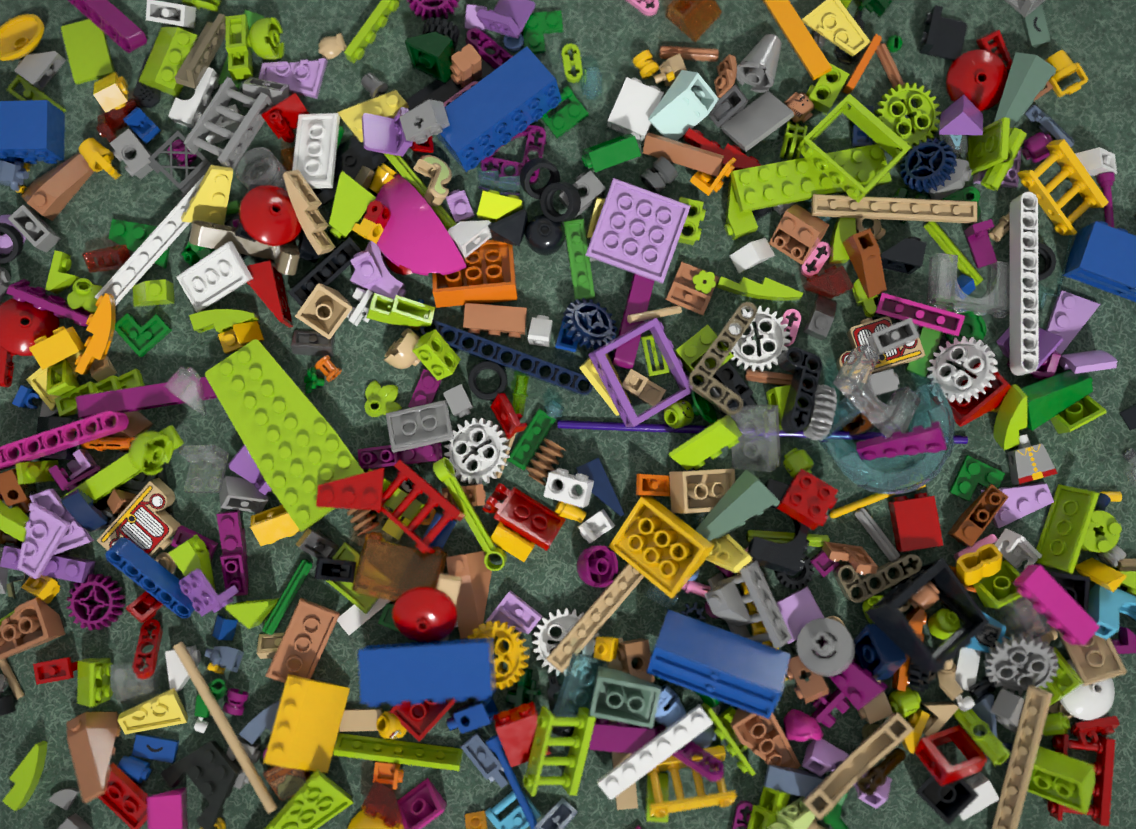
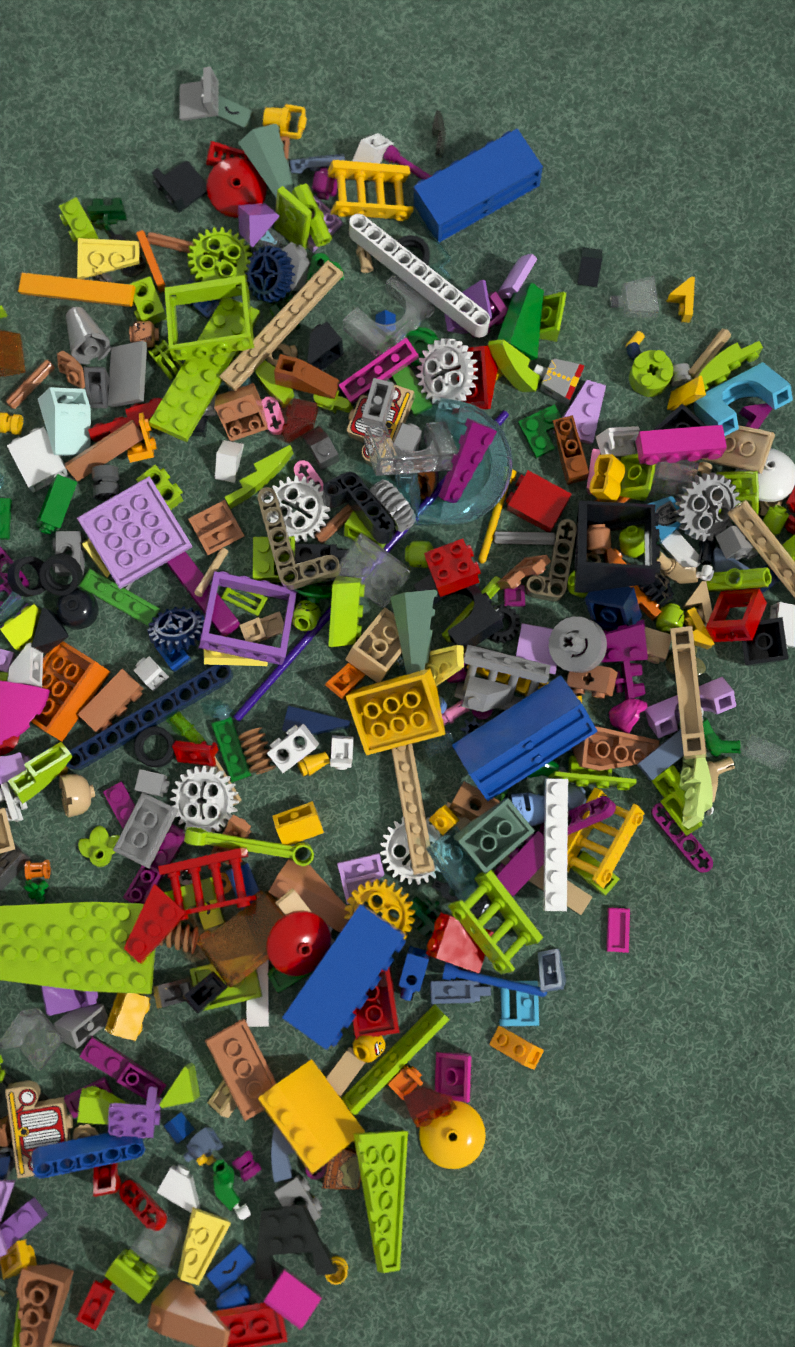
camera: 50 degrees left, 5 degrees down
magenta gear [66,574,126,630] -> none
tan piece [173,641,278,814] -> none
green axle [262,559,313,635] -> none
lime brick [412,329,461,381] -> none
red tile [482,483,566,551] -> none
magenta cylinder [576,545,618,587] -> none
tan piece [653,54,687,86] -> none
lime plant [693,270,716,294] -> none
lime slope [724,176,758,240] -> none
dark brown pin [858,748,906,796] -> none
green hinge [885,35,903,53] -> none
lime axle [924,221,983,286] -> none
magenta bracket [964,219,997,268] -> none
lime tile [1035,484,1099,574] -> none
lavender wing [1046,290,1100,354] -> none

